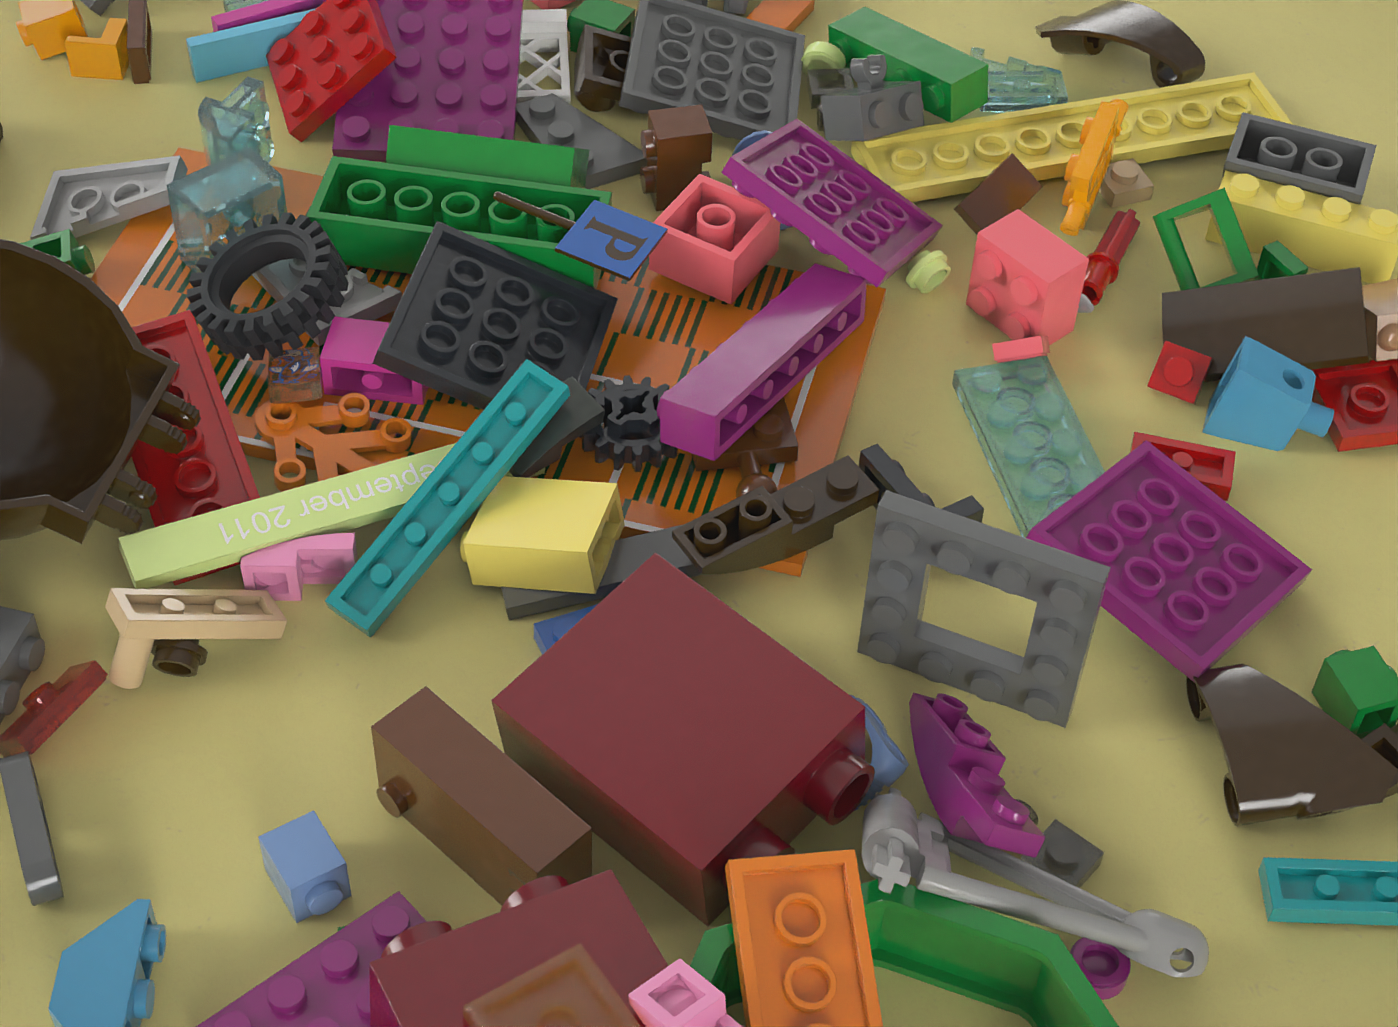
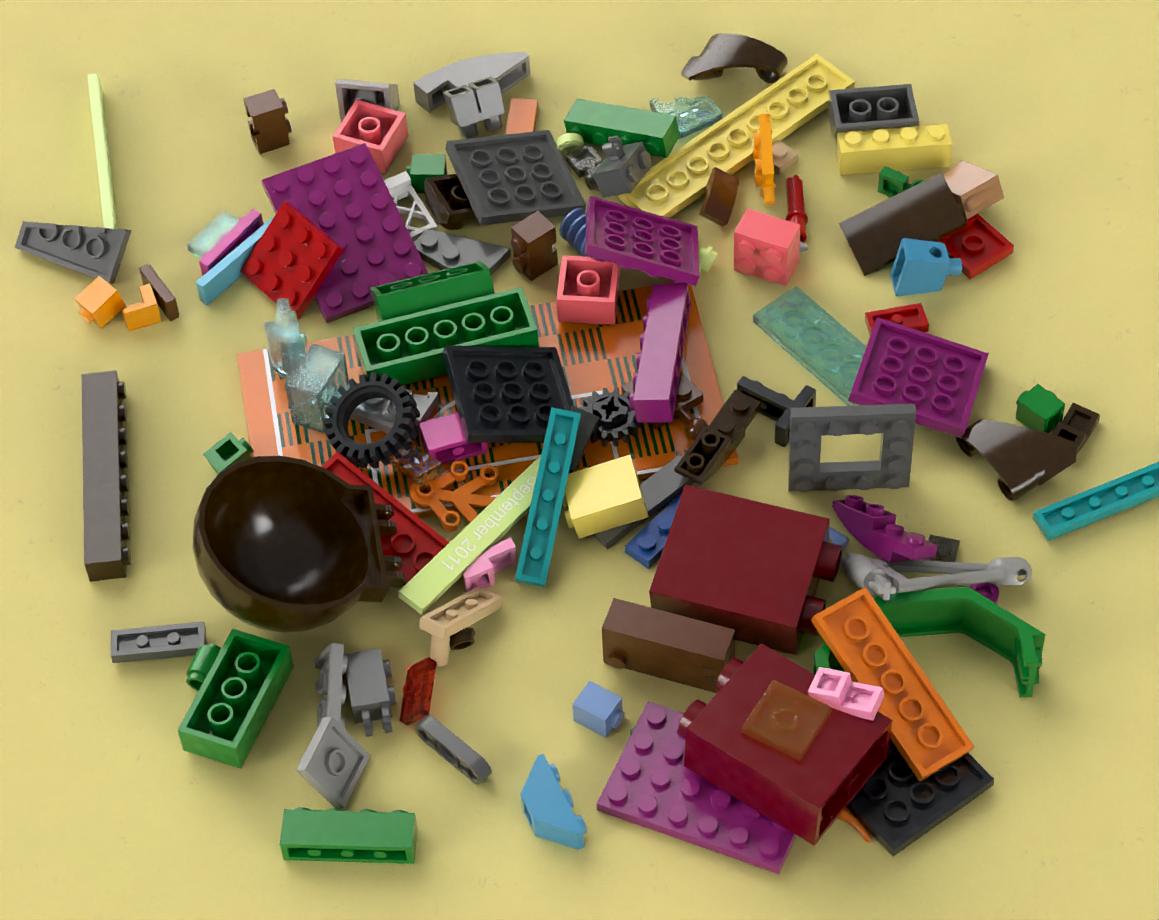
camera: 20 degrees left, 5 degrees up
light grey wing [30,155,188,240] -> none
blue piece [493,191,668,282] -> none
coral tile [992,336,1050,363] -> none
red plate [1147,341,1214,405] -> none
green tile [1153,187,1259,290] -> none

